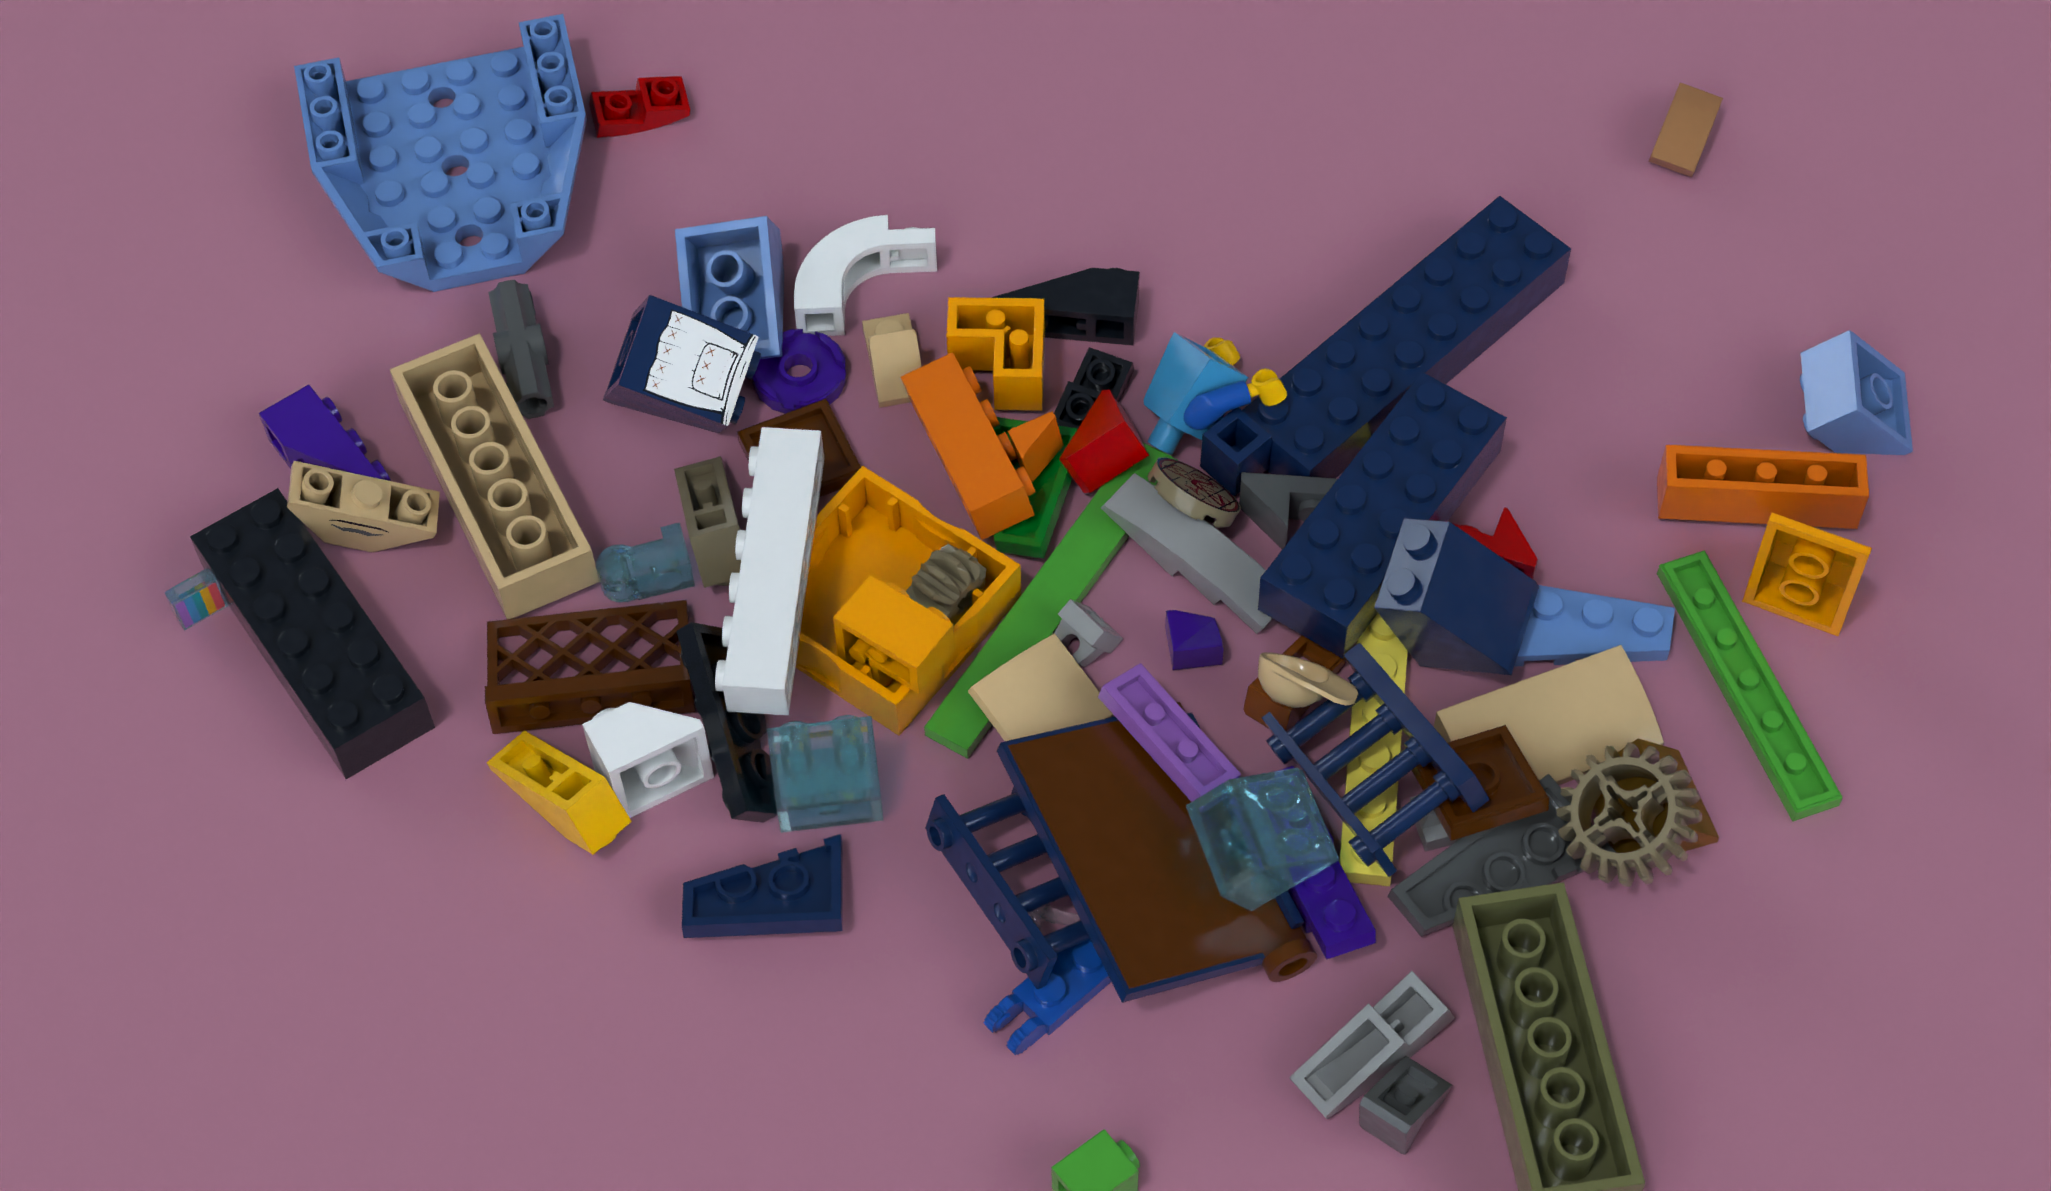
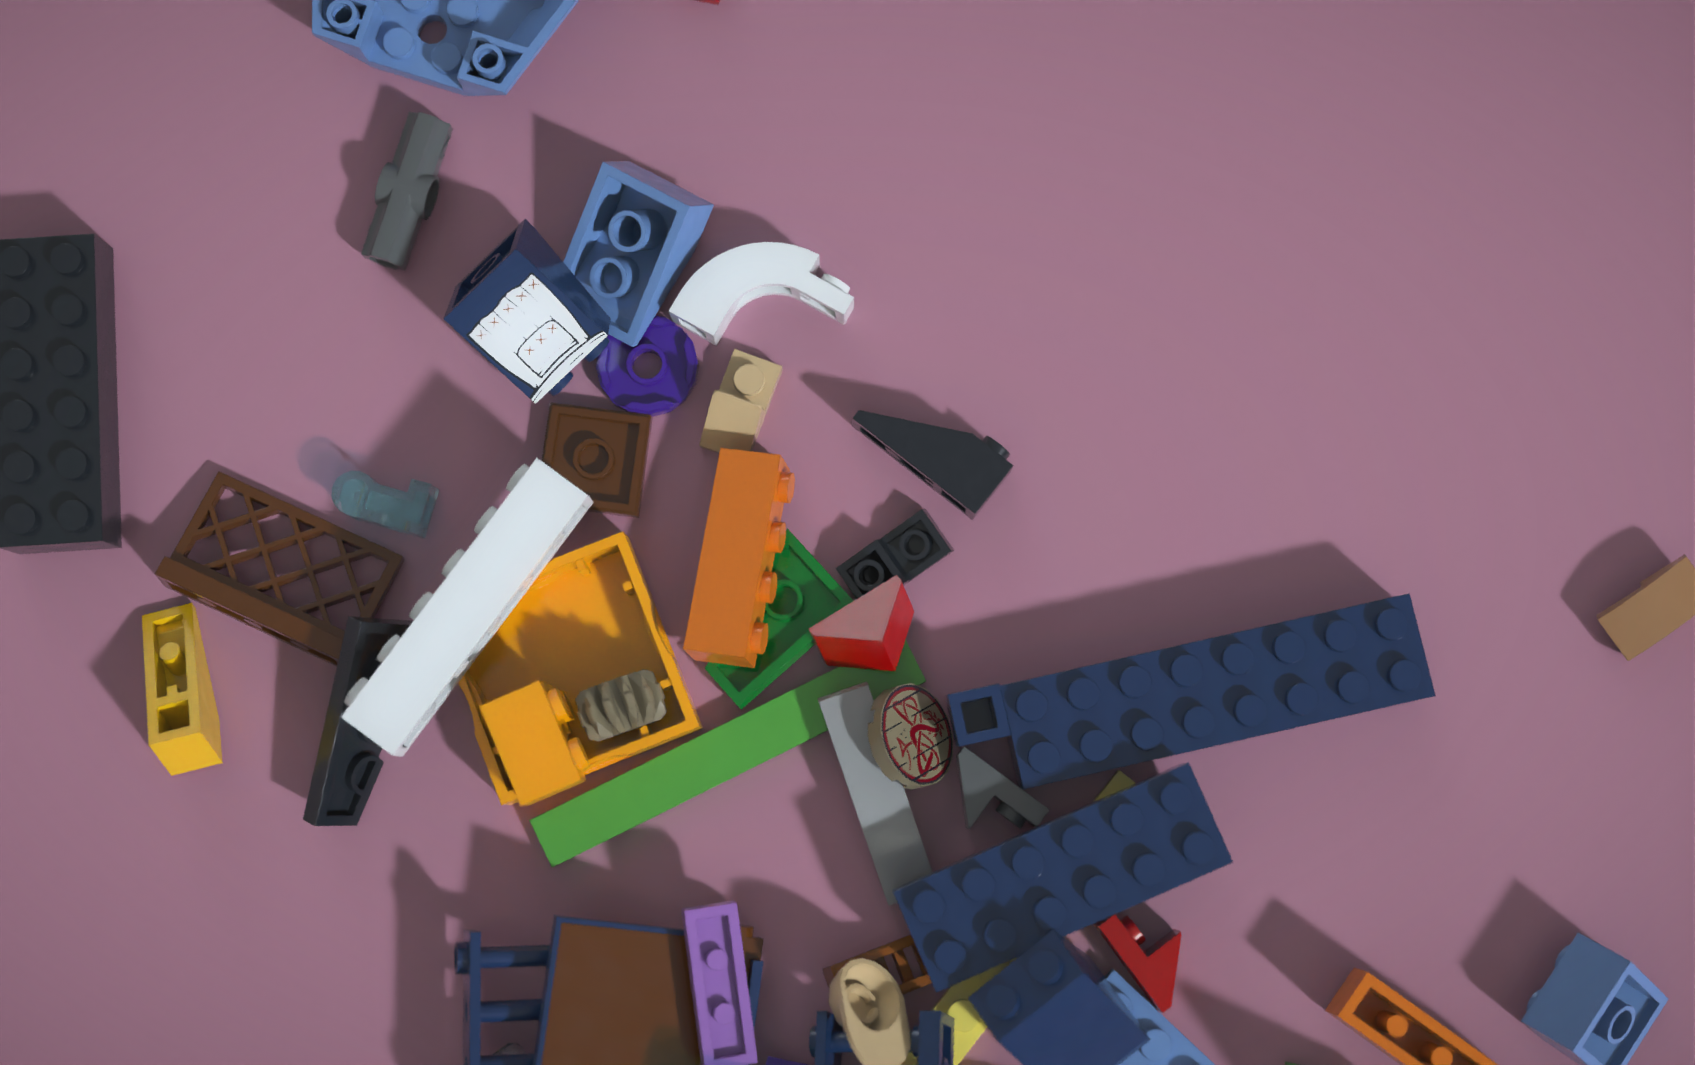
camera: 30 degrees right, 25 degrees up
dark purple slope [259,384,391,481] -> none
tan slope [287,461,440,552] -> none
tan brick [390,333,599,619] -> none
white slope [582,702,714,818] -> none
dark tan slope [674,456,741,588] -> none
dark blue wing [682,834,843,938] -> none
clear light blue slope [767,715,884,833] -> none
light orange brick [946,297,1045,411] -> none
tan slope [968,633,1113,741] -> none
orange slope [1008,411,1064,482] -> none
light grey tile [1054,599,1123,667] -> none
dark azure torso [1144,332,1287,455] -> none
dark purple slope [1165,610,1224,670] -> none

